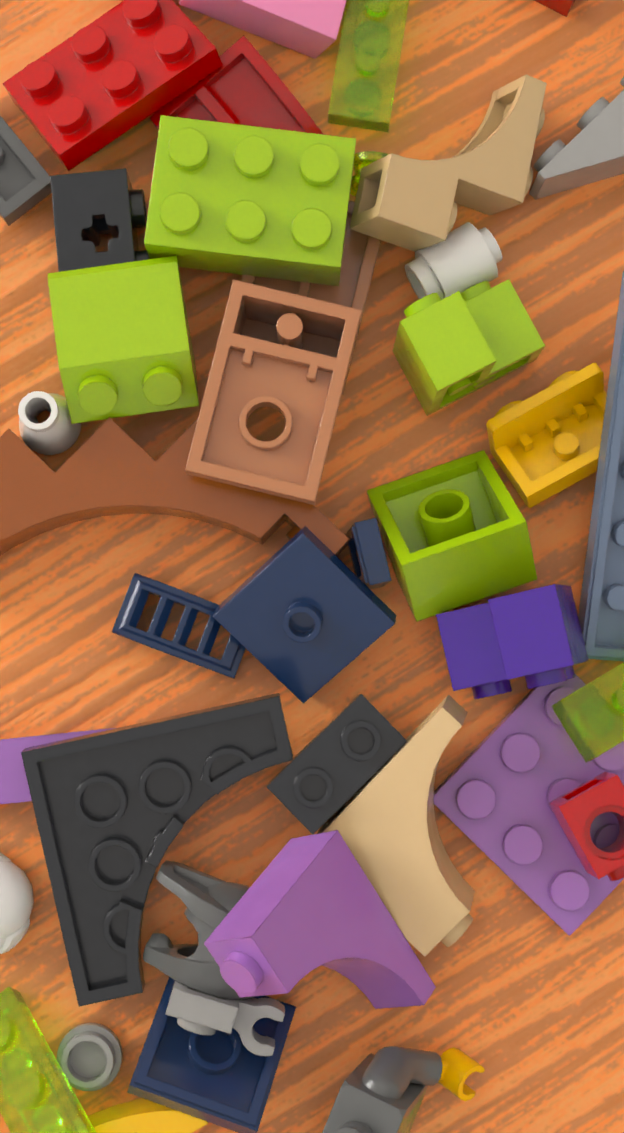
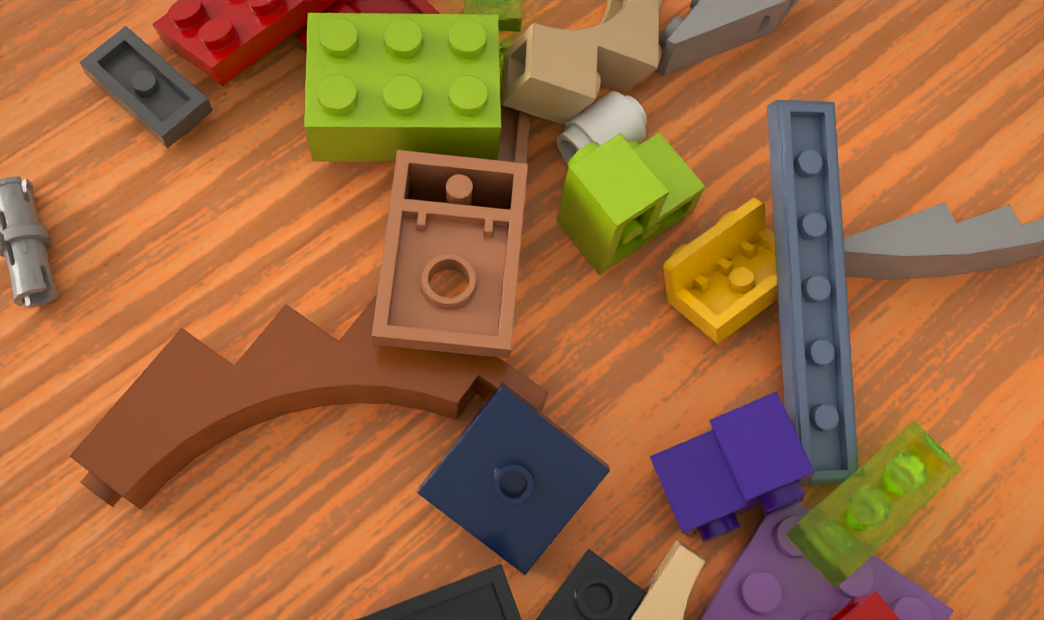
camera: 15 degrees left, 15 degrees down
white cone [18,391,81,455] -> none
lime slope [48,255,199,424] -> none
black brick [50,168,150,272] -> none
dark blue slope [112,573,246,679] -> none
dark blue tile [345,518,392,590] -> none
lime slope [367,450,537,622] -> none

